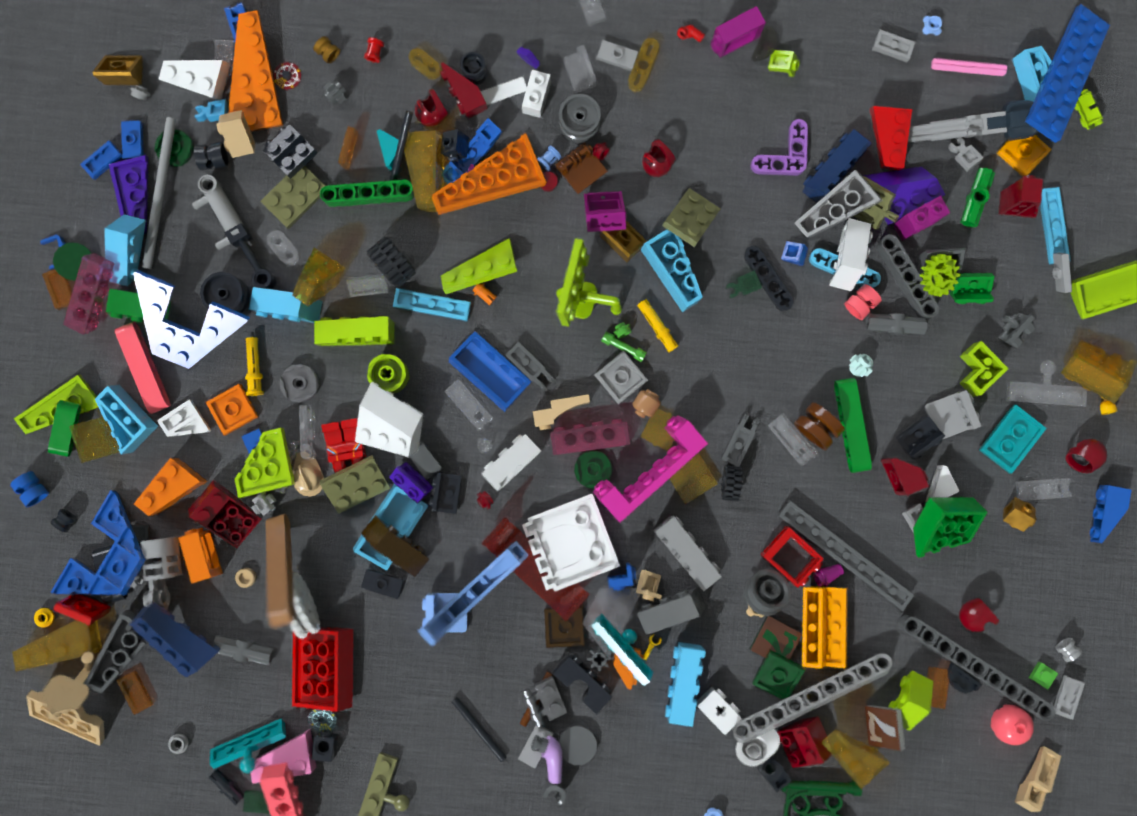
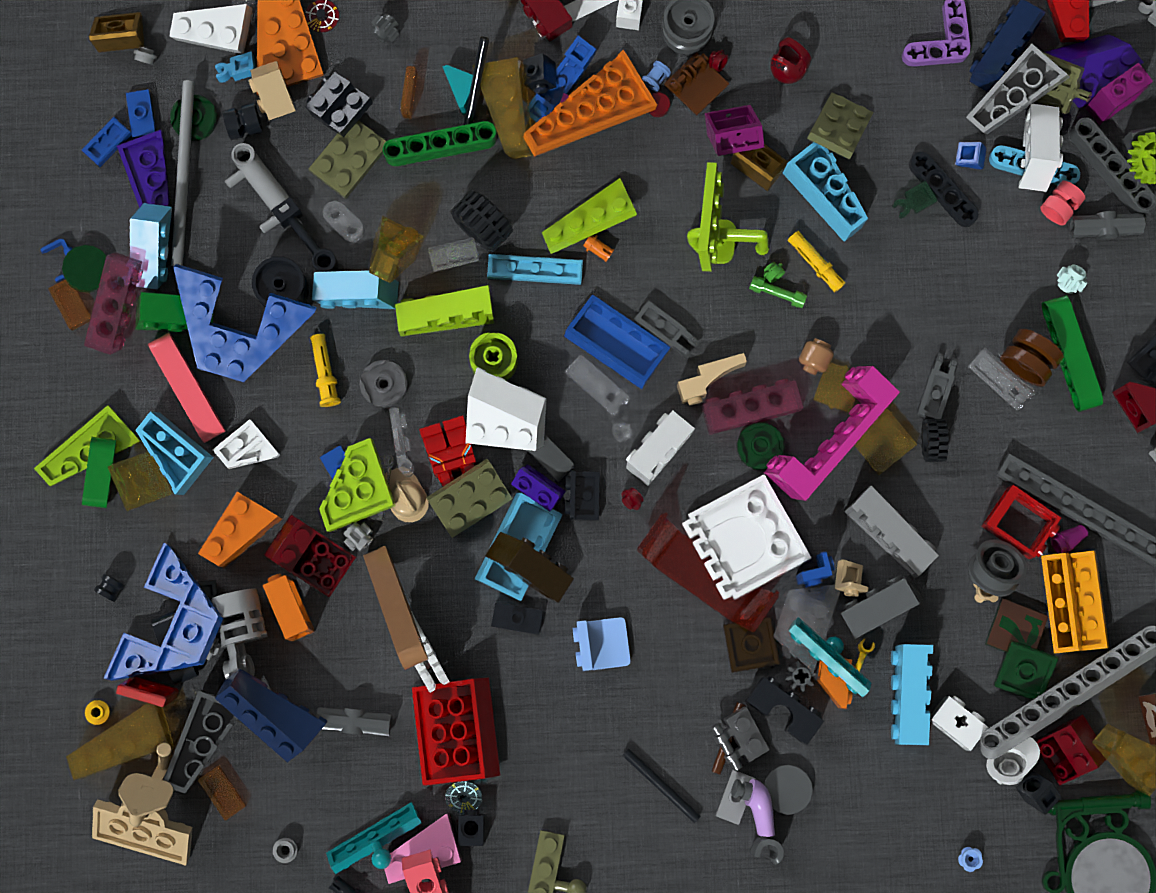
camera: 10 degrees left, 5 degrees down
blue wheel [10,471,49,508] -> none
orange tile [206,384,259,436] -> none
tan tile [235,568,256,588] -> none
dark red helmet [415,88,448,127] -> none
medium blue arch [418,541,529,646] -> none
light grey plate [594,351,648,405] -> none

